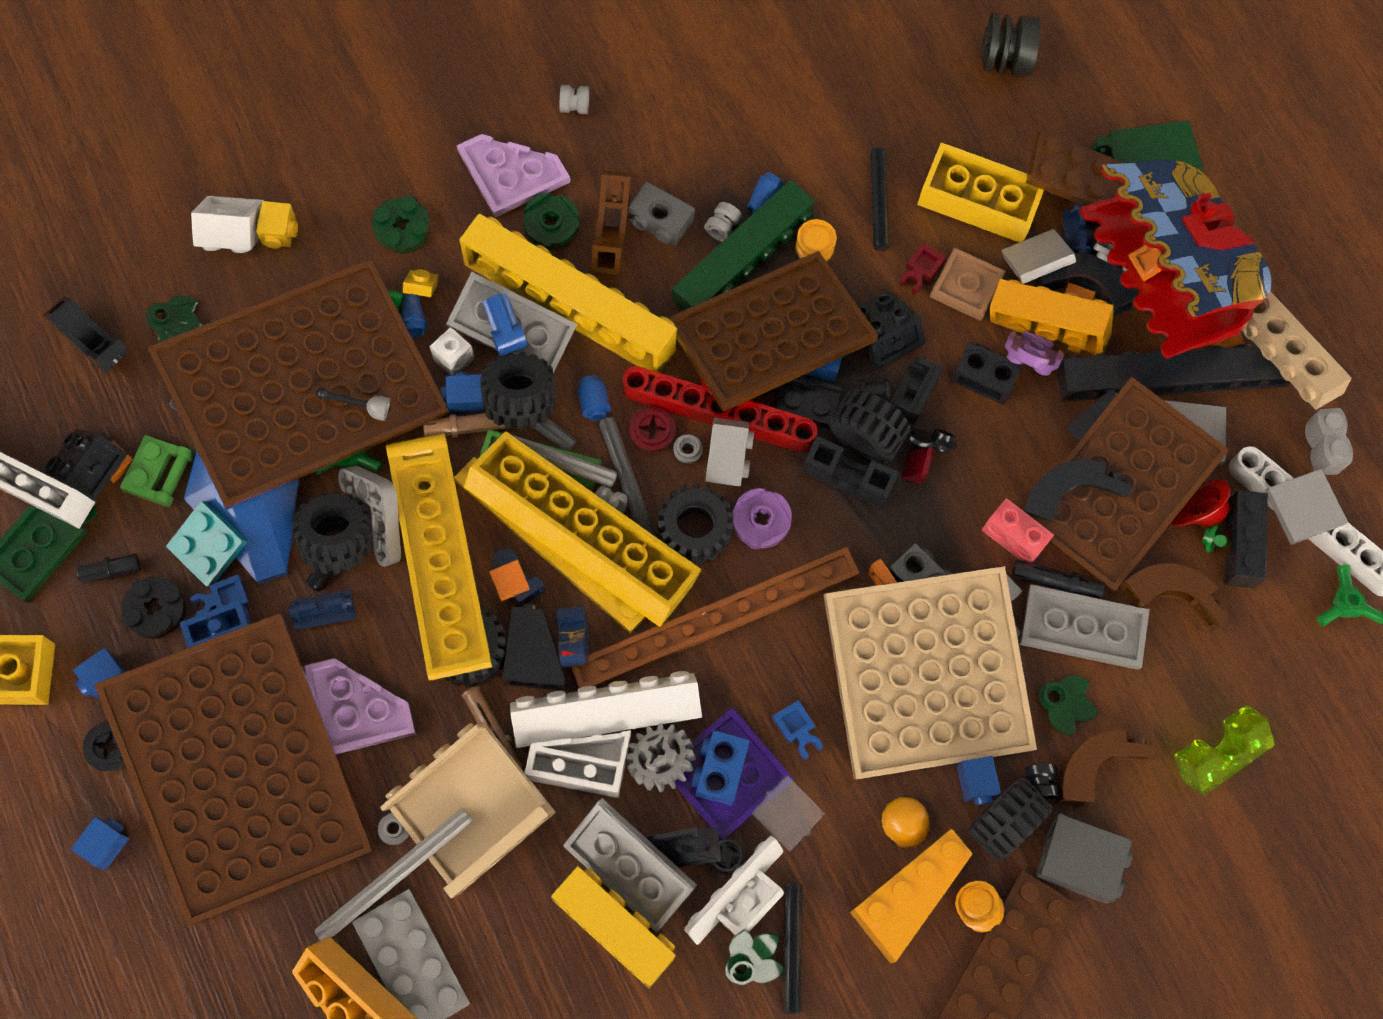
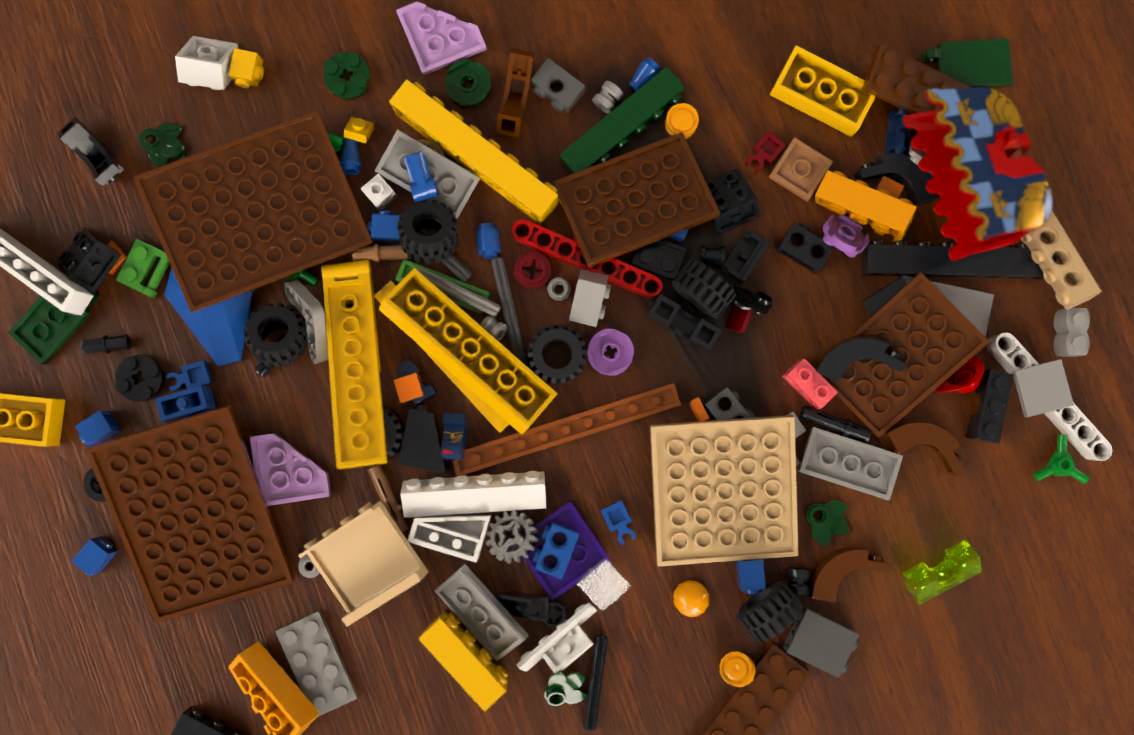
camera: 10 degrees right, 15 degrees up
plate [166,501,248,587] -> none
dark blue hinge [289,589,356,631] -> none
light grey axle [315,808,473,941] -> none
hinge [316,388,390,421] -> none
light orange wedge [850,829,972,963] -> none
black axle [870,147,890,251] -> none
light grey tile [1001,229,1076,284] -> none
orange tile [1128,245,1163,281] -> none
green plate [1202,524,1231,553] -> none

